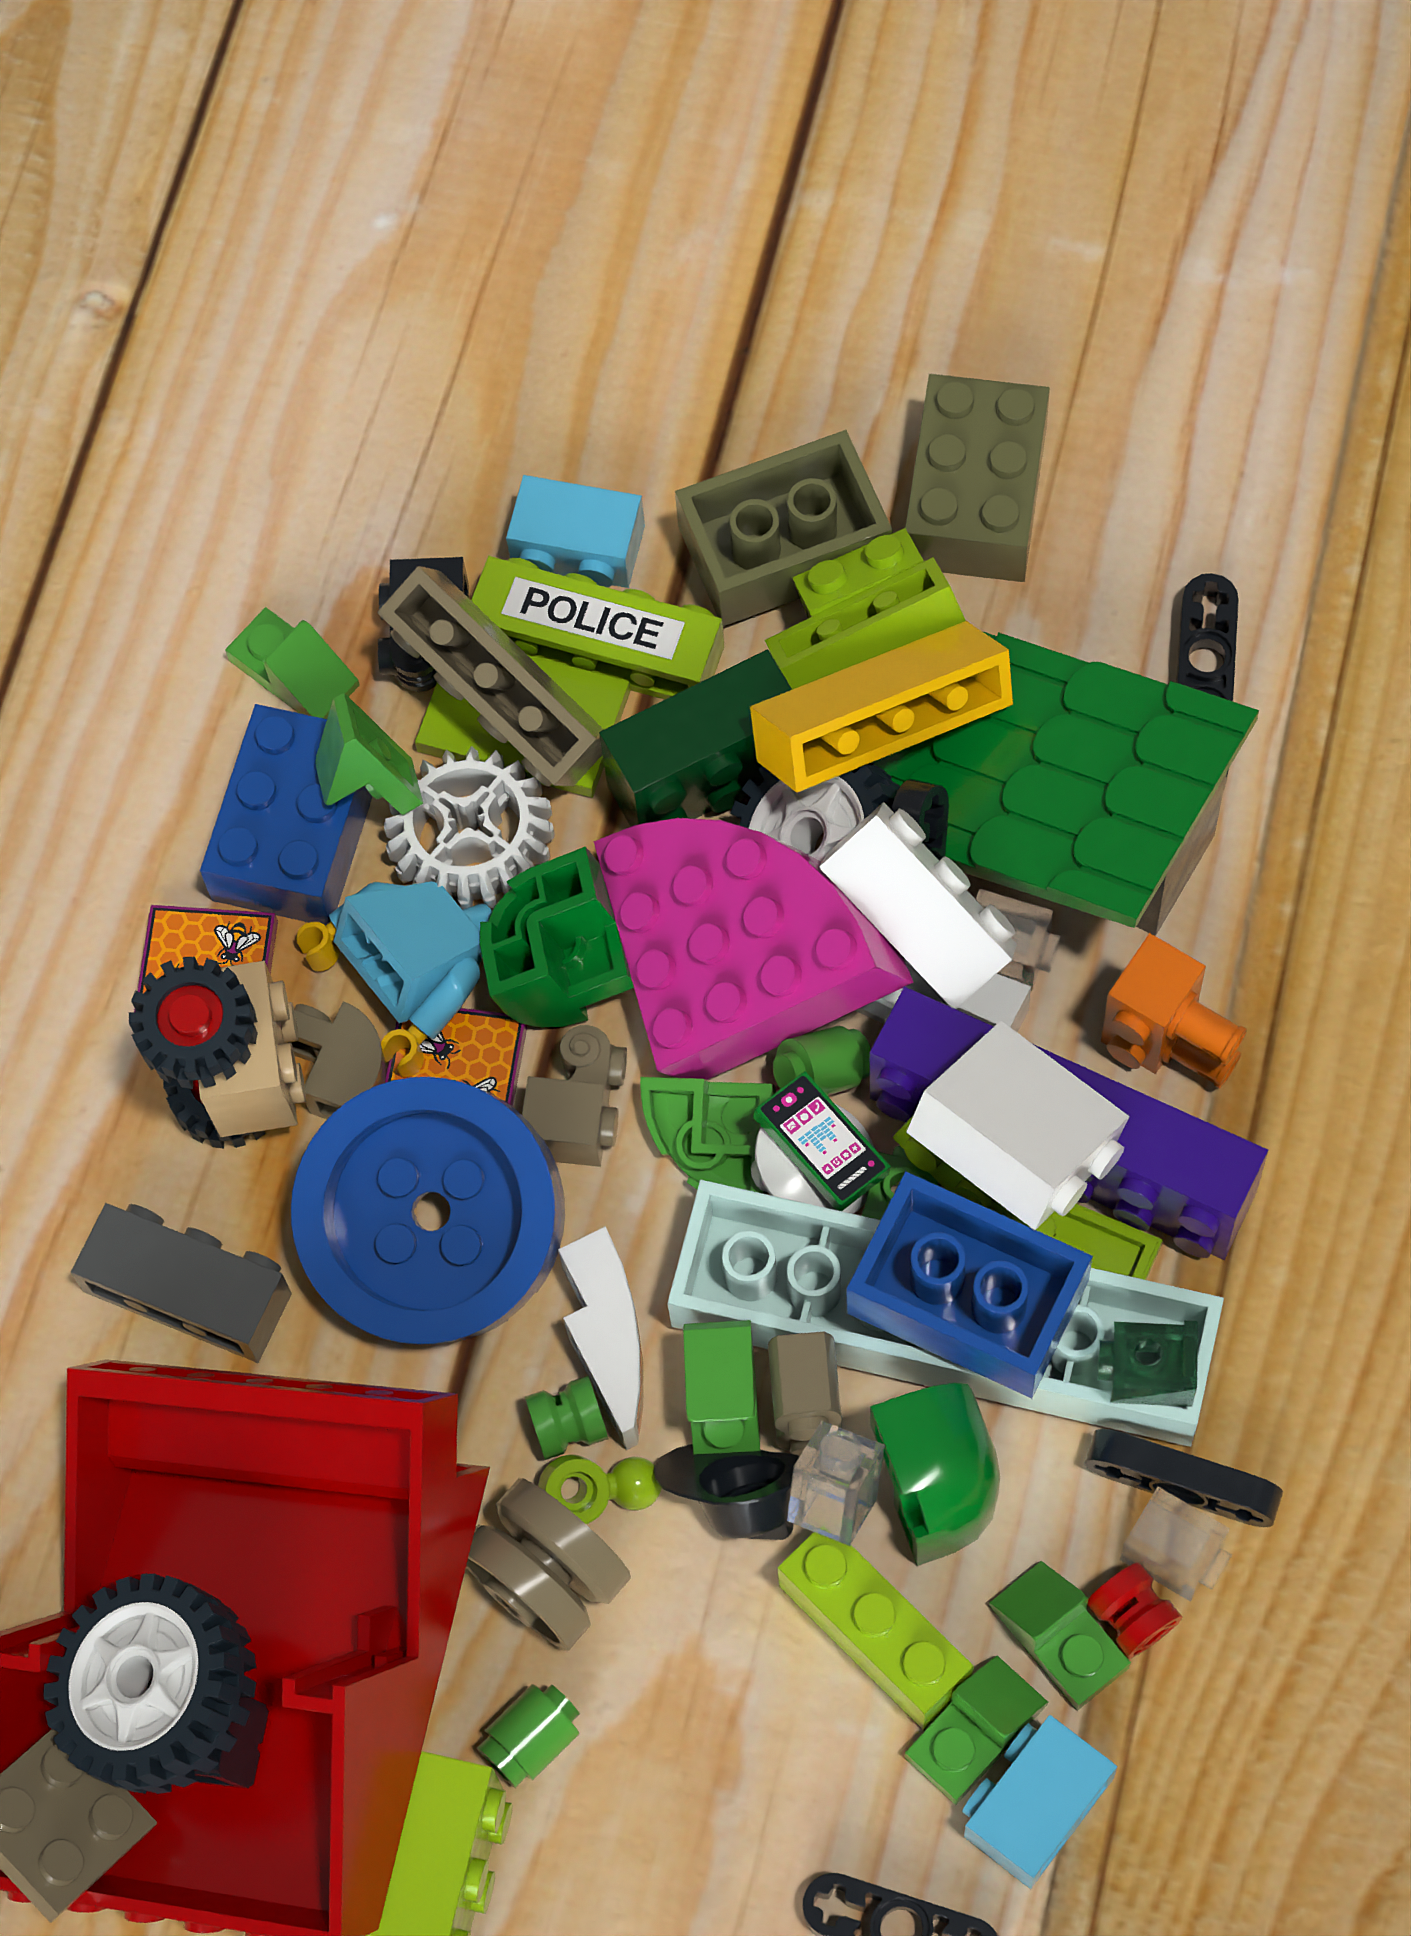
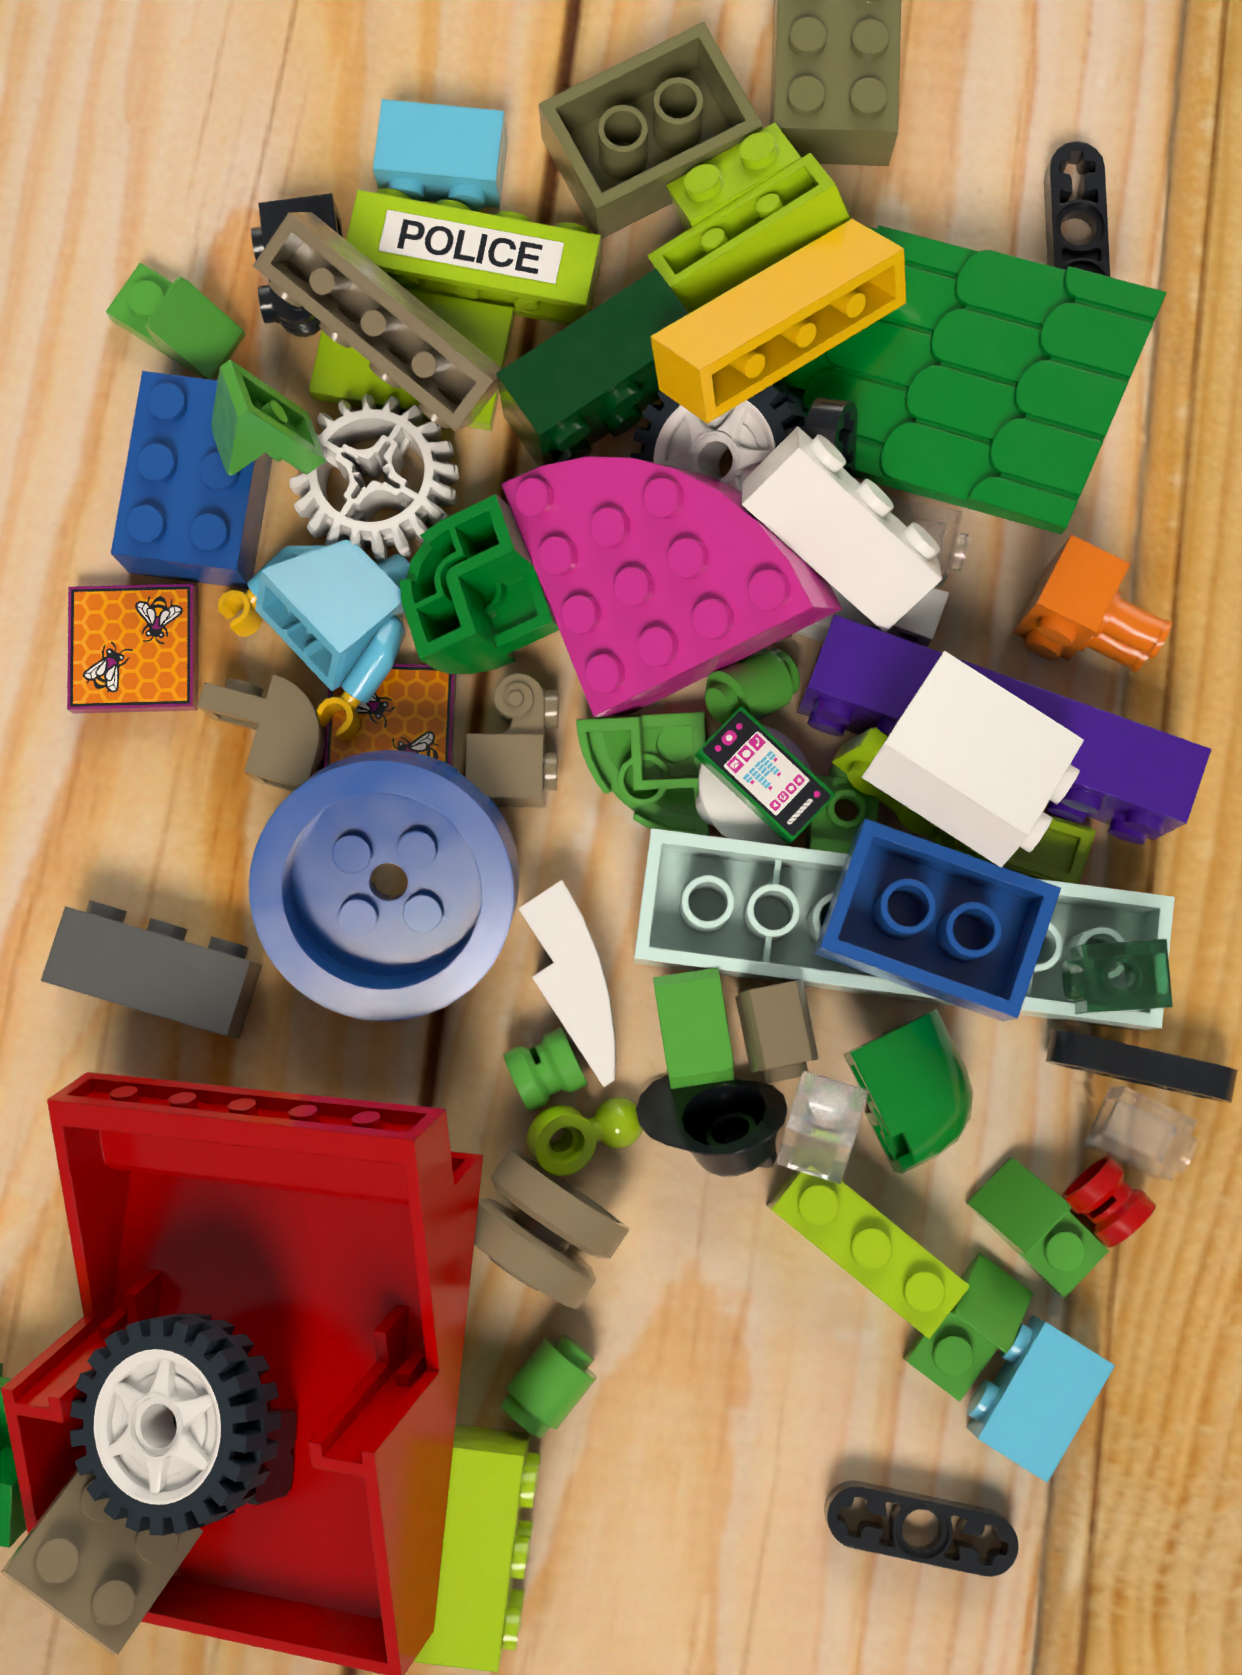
camera: 10 degrees left, 15 degrees up
brick [129,956,306,1149] -> none

